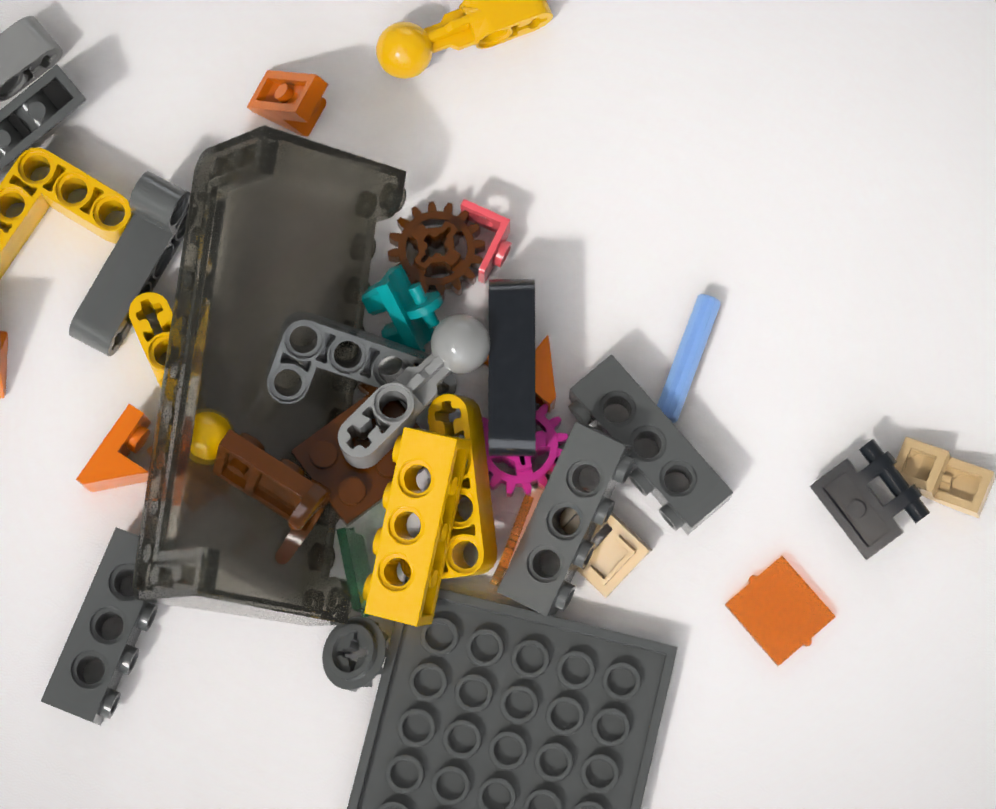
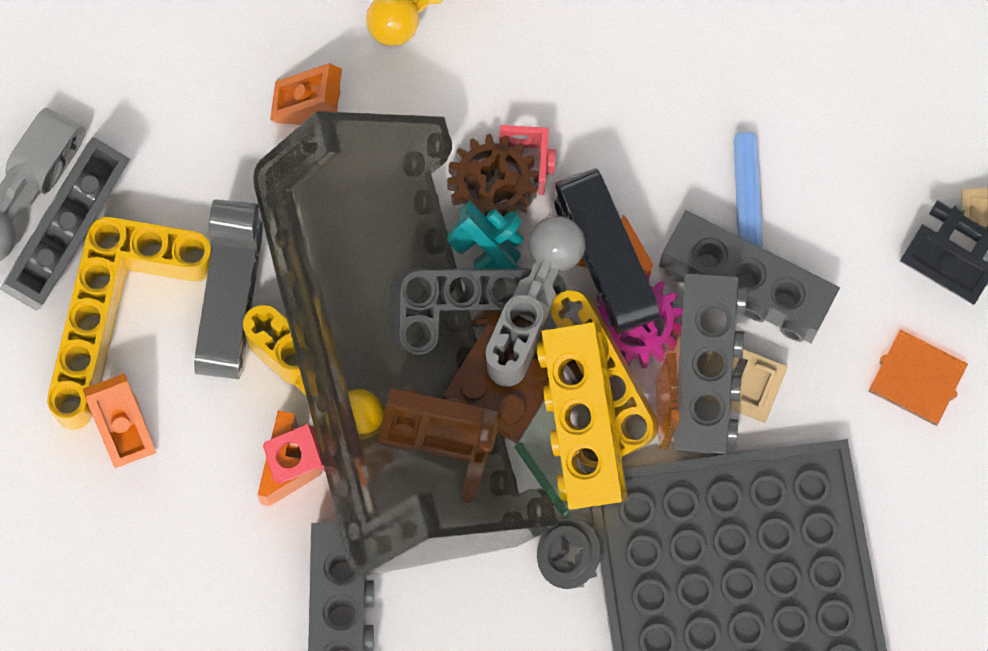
camera: 25 degrees left, 5 degrees down
none -> coral bracket [263,424,340,484]

